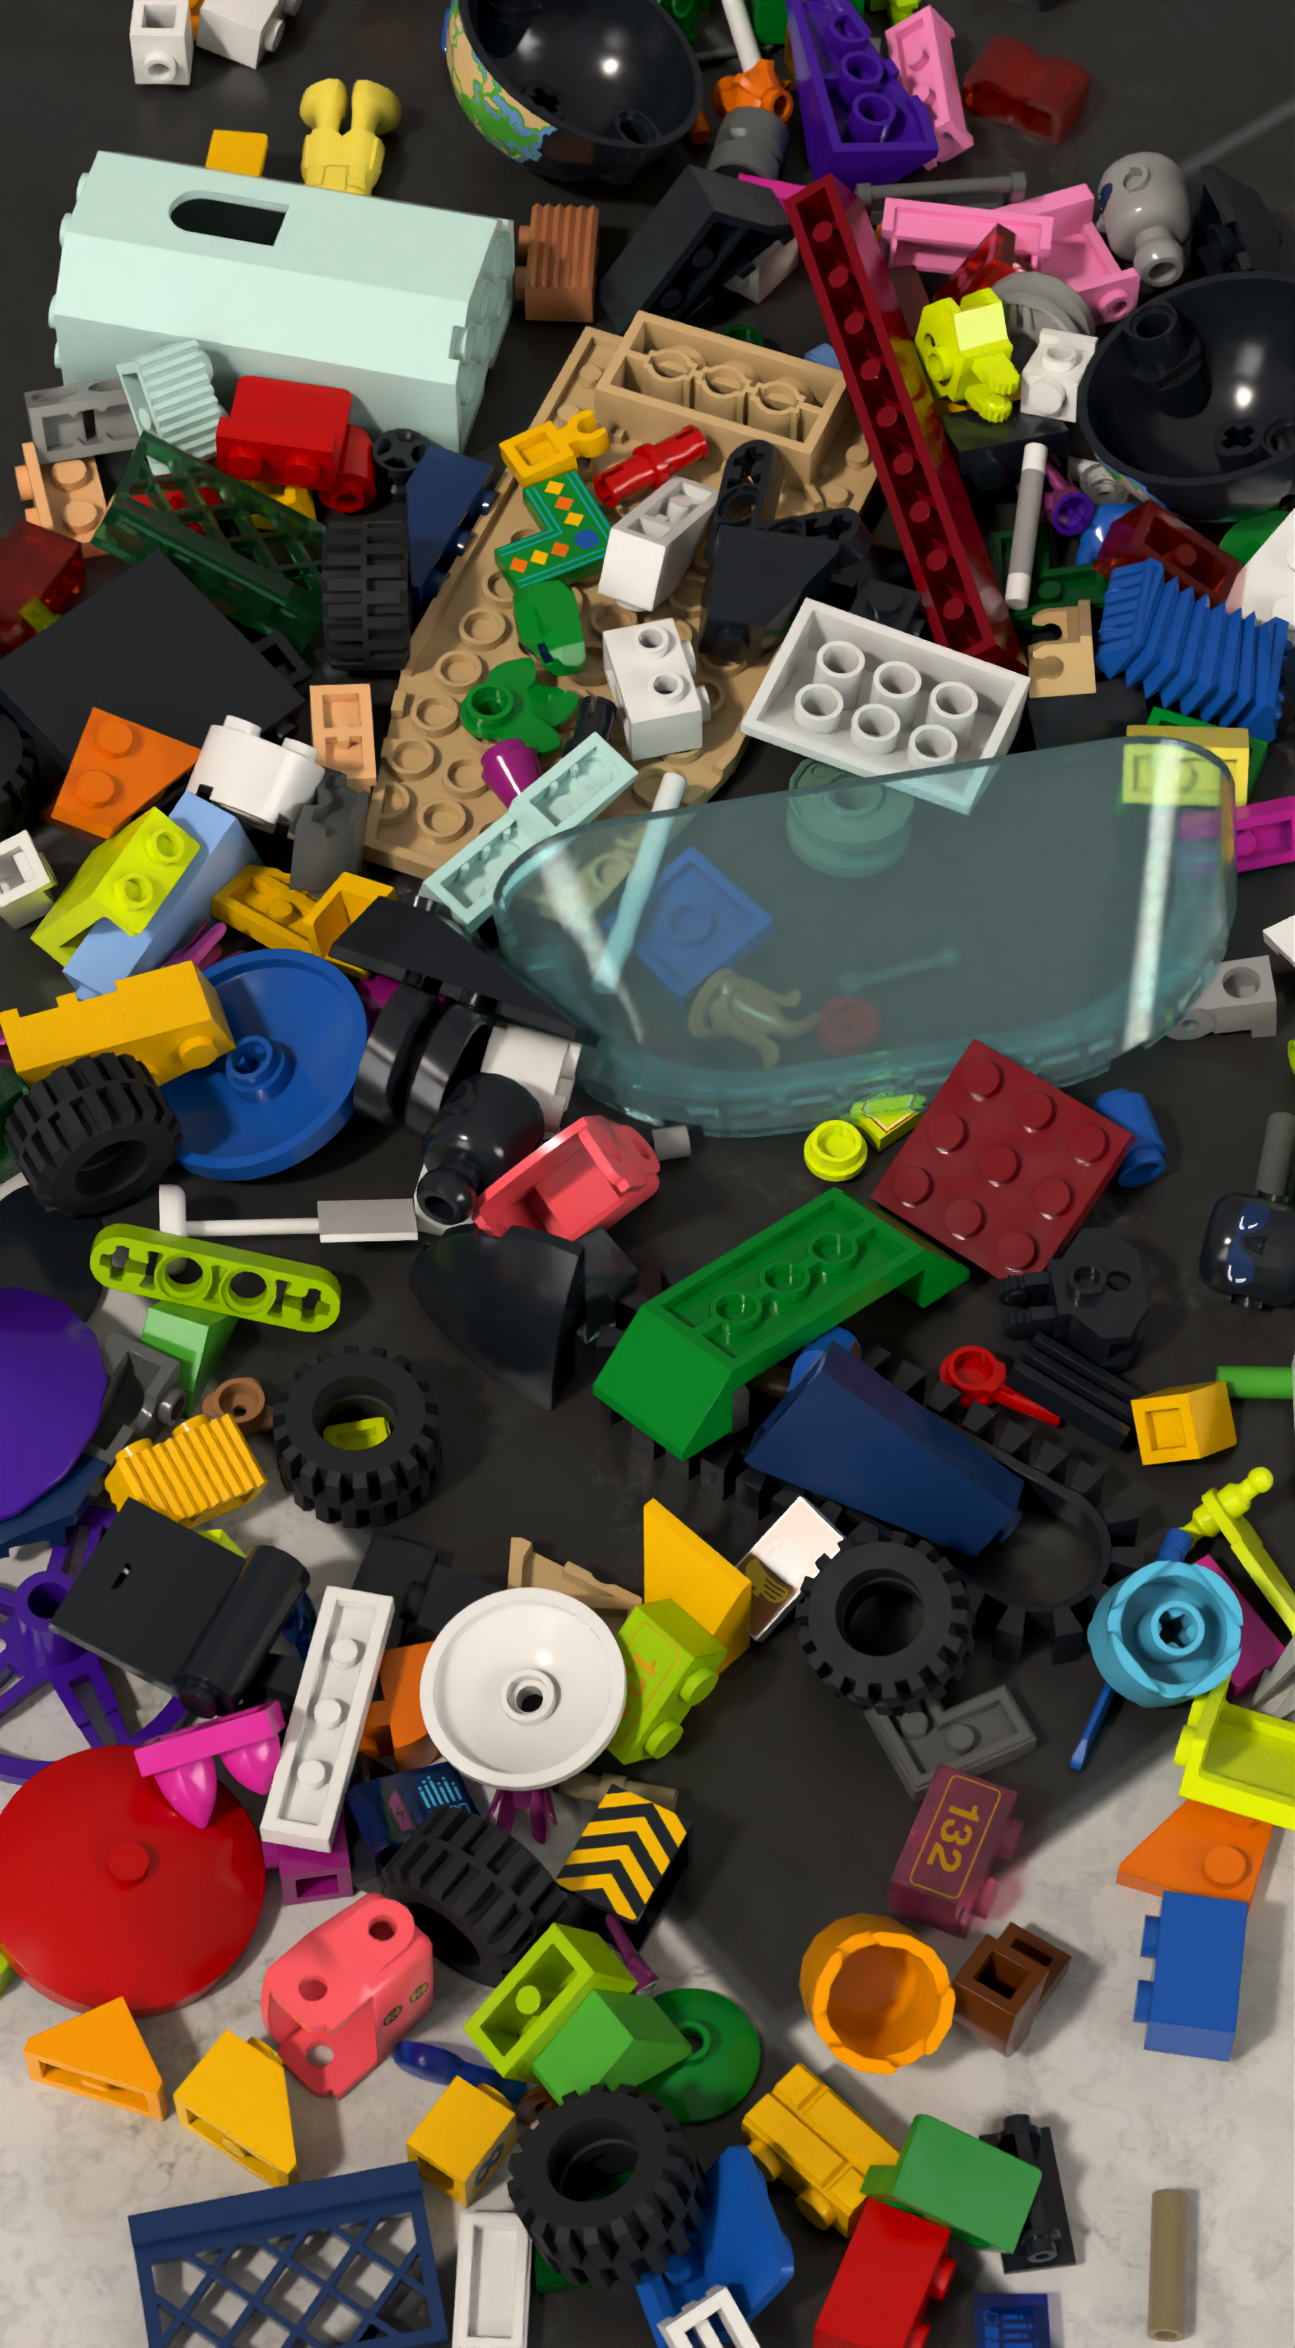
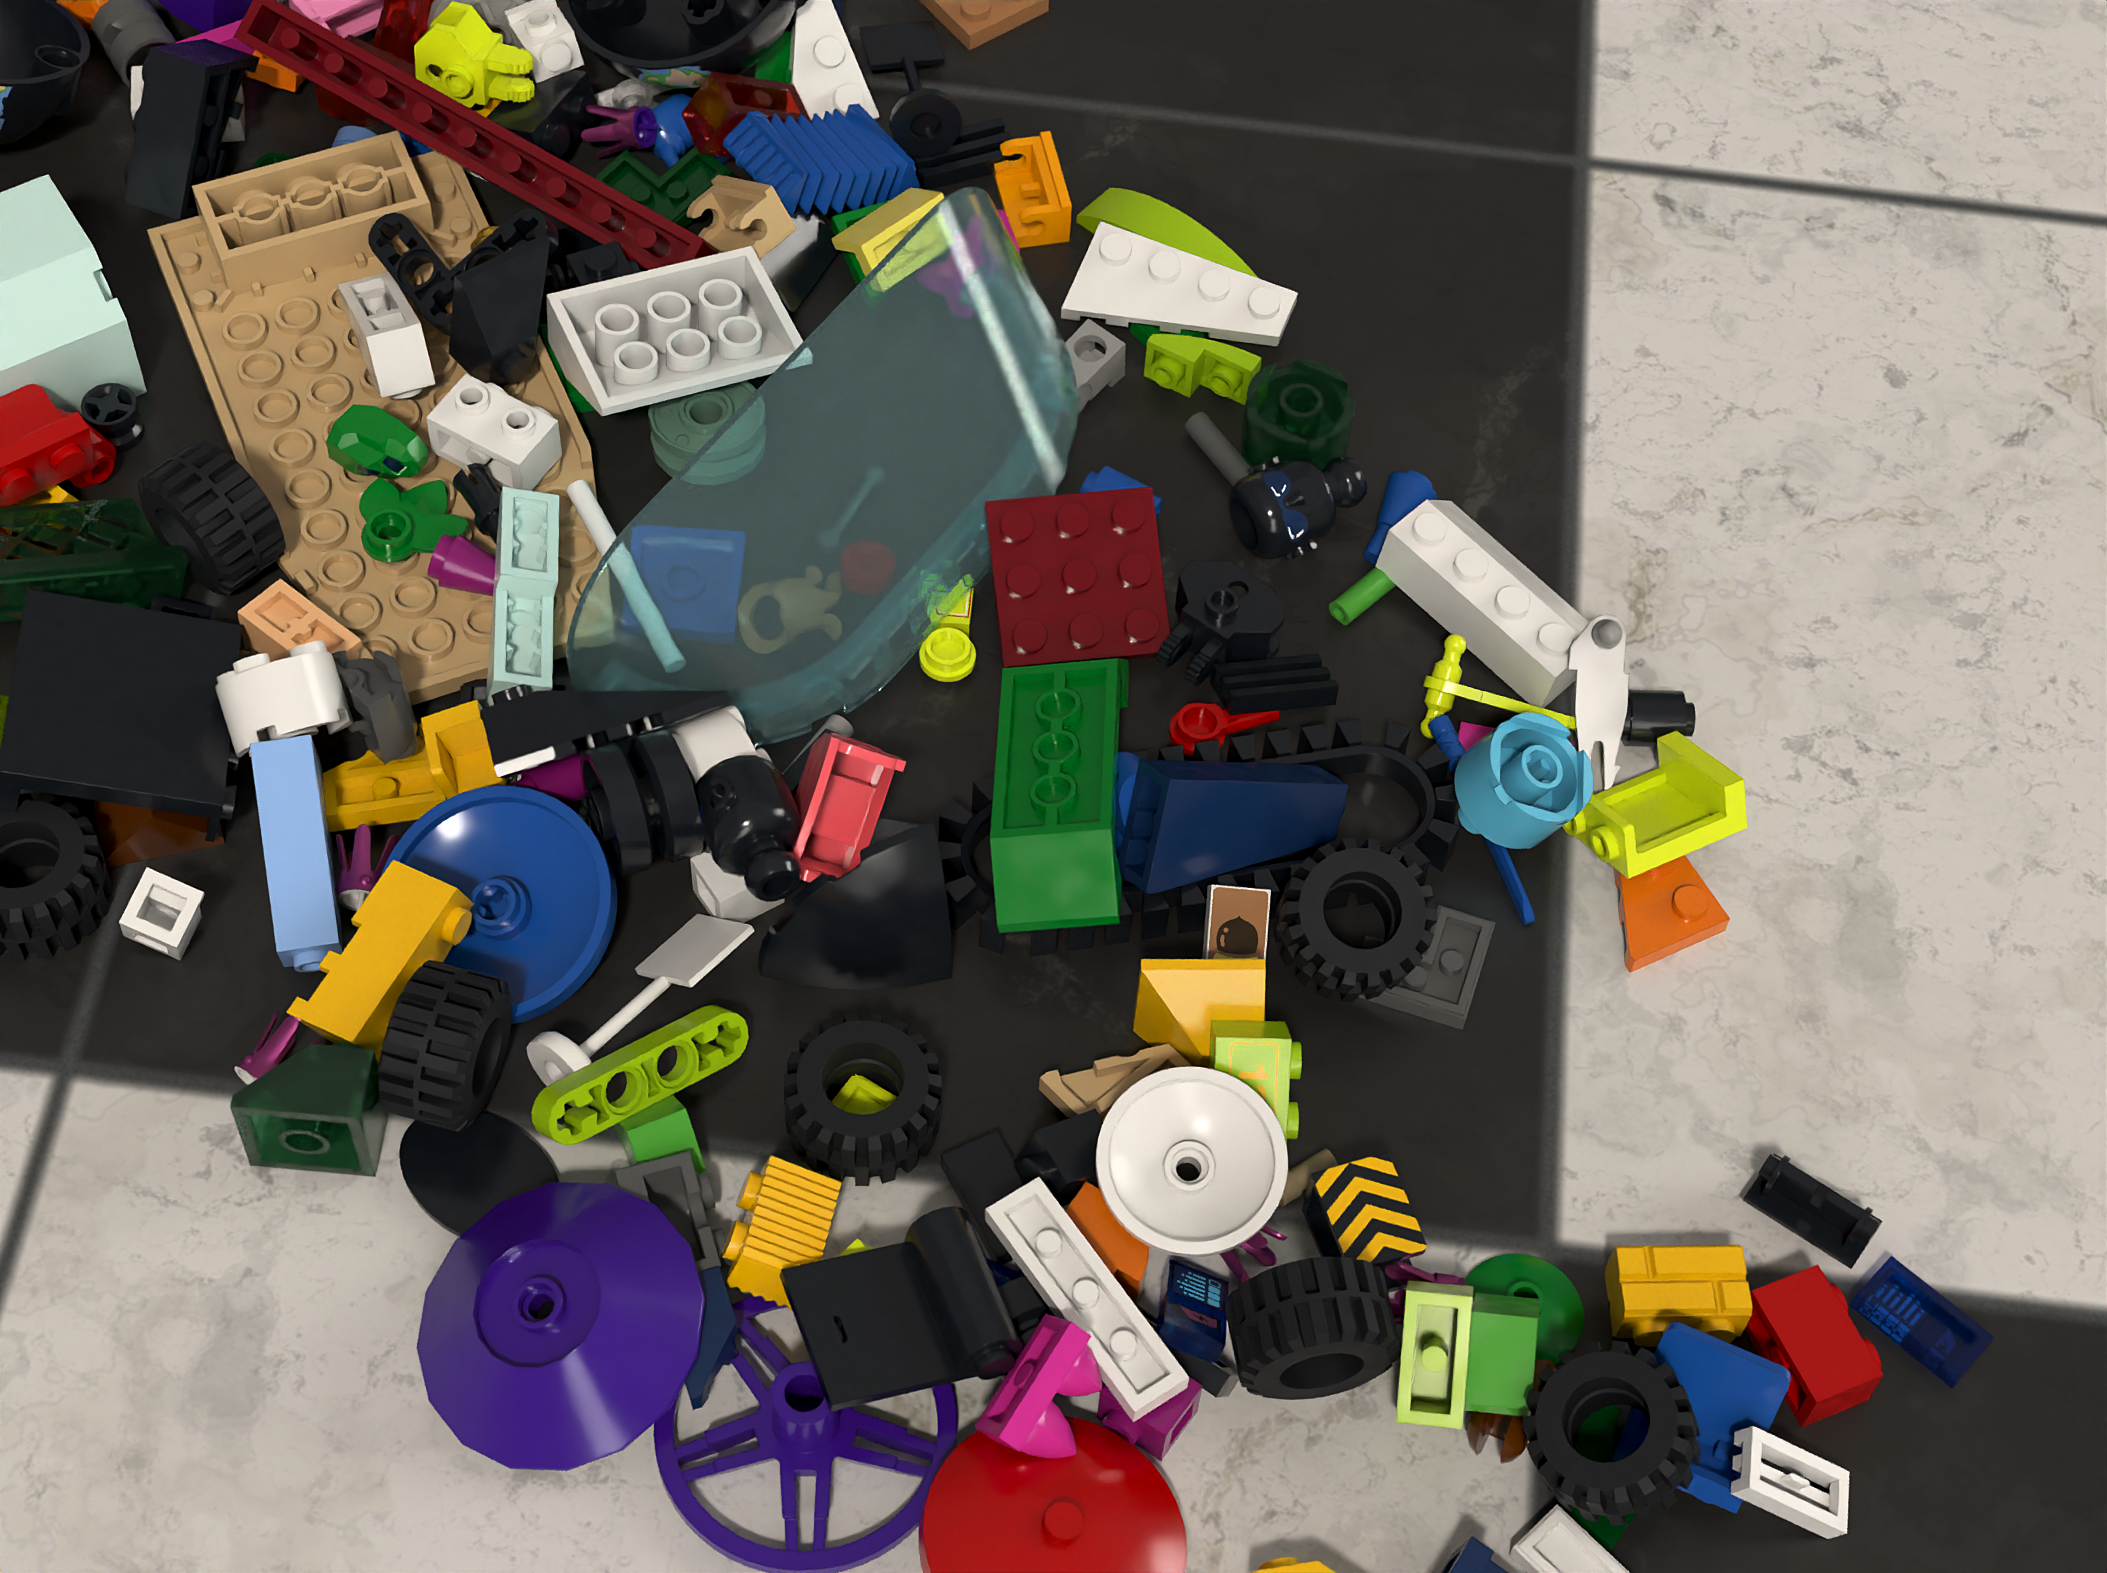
camera: 50 degrees left, 0 degrees up
neon yellow panel [30,806,200,967] -> none
orange wing [51,707,201,840] -> none
medium nougat plate [202,1377,274,1438] -> none
coral piece [261,1892,435,2101] -> none
clear blue piece [391,2041,528,2106] -> none
dark blue slope [406,444,500,625] -> none
yellow brick [406,2075,517,2209] -> none
green tile [494,469,612,594] -> none
yellow plate [499,409,611,488] -> none
nougat brick [514,203,599,323] -> none
red pin [593,425,708,508] -> none
light orange cylinder [799,1913,956,2075] -> none
green panel [859,2114,1042,2254] -> none
clear pink brick [887,1763,1024,1940] -> none
reddish brown brick [951,1922,1072,2058] -> none
light grey bar [1005,443,1048,610] -> none
yellow panel [1131,1380,1237,1465] -> none
blue brick [1133,1891,1248,2062] -> none
dark tan piece [1147,2189,1188,2342] -> none

